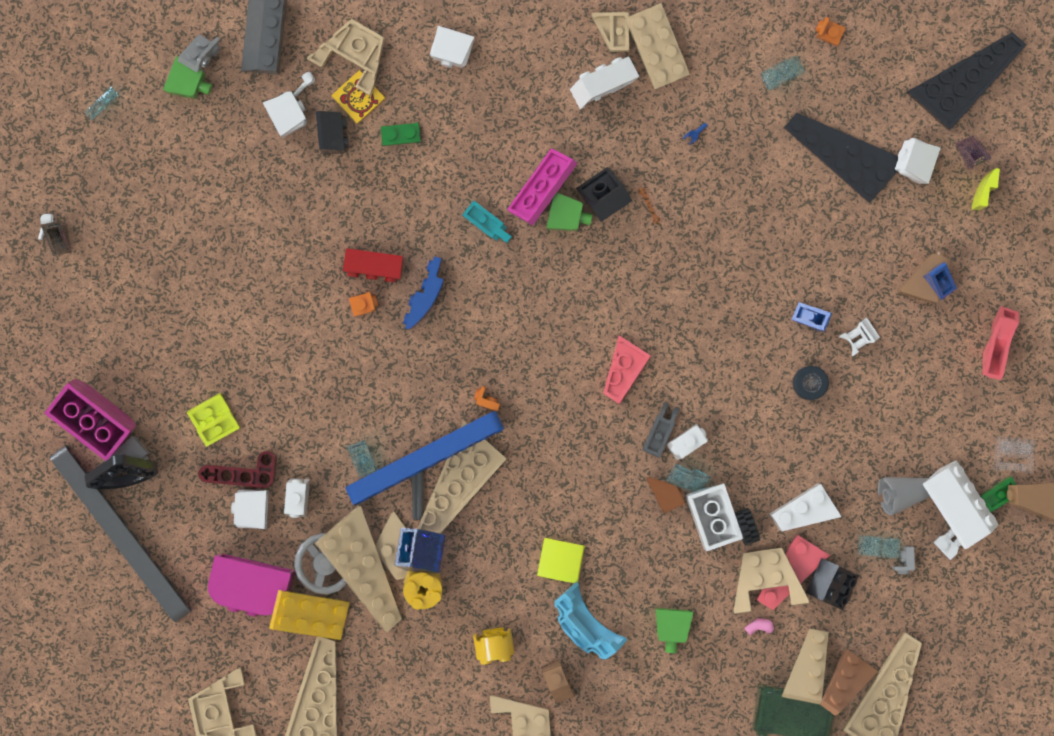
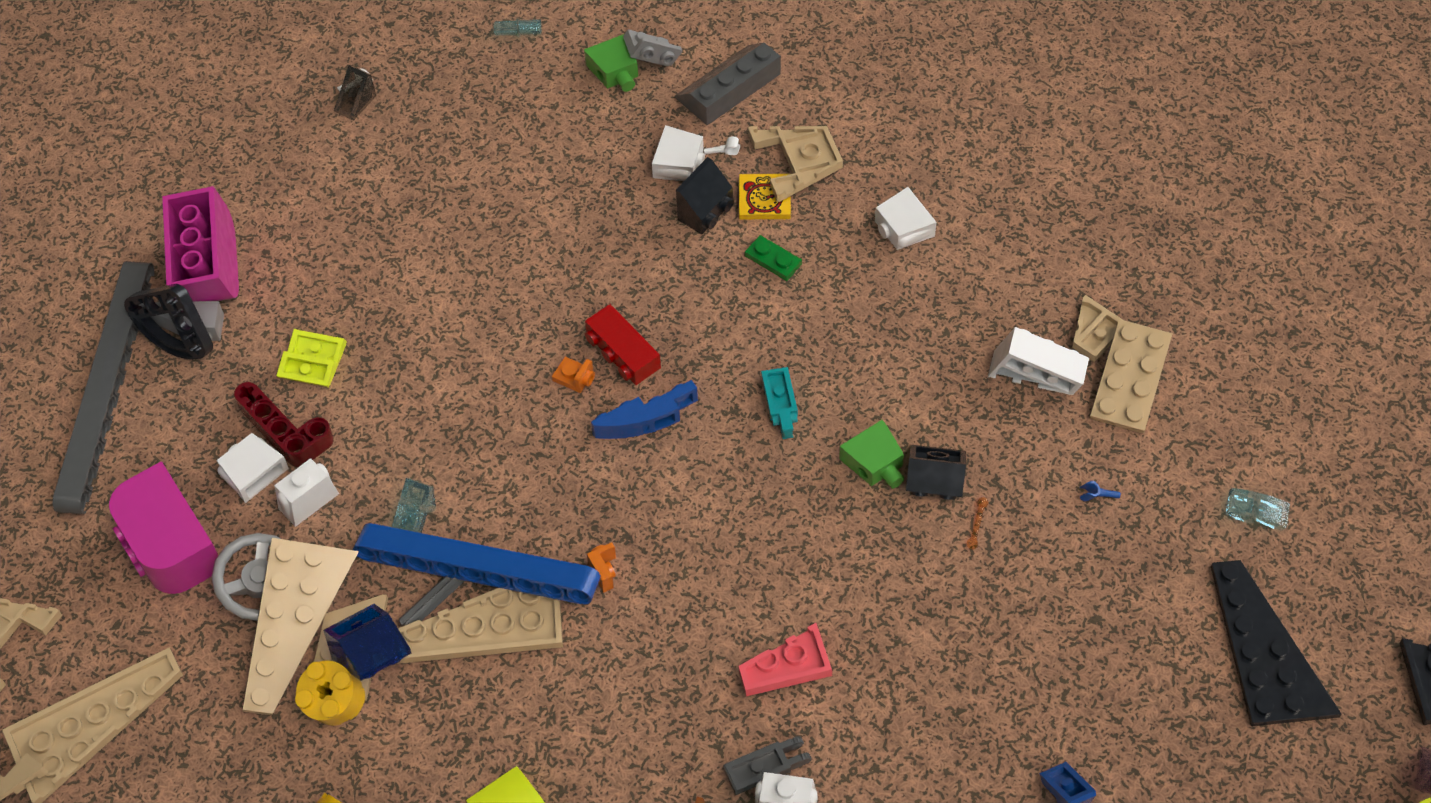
camera: 40 degrees right, 30 degrees down
yellow plate [269,590,350,640] -> none
dark pink plate [507,148,578,226] -> none
orange bracket [815,17,845,46] -> none
white torso [895,138,941,184] -> none

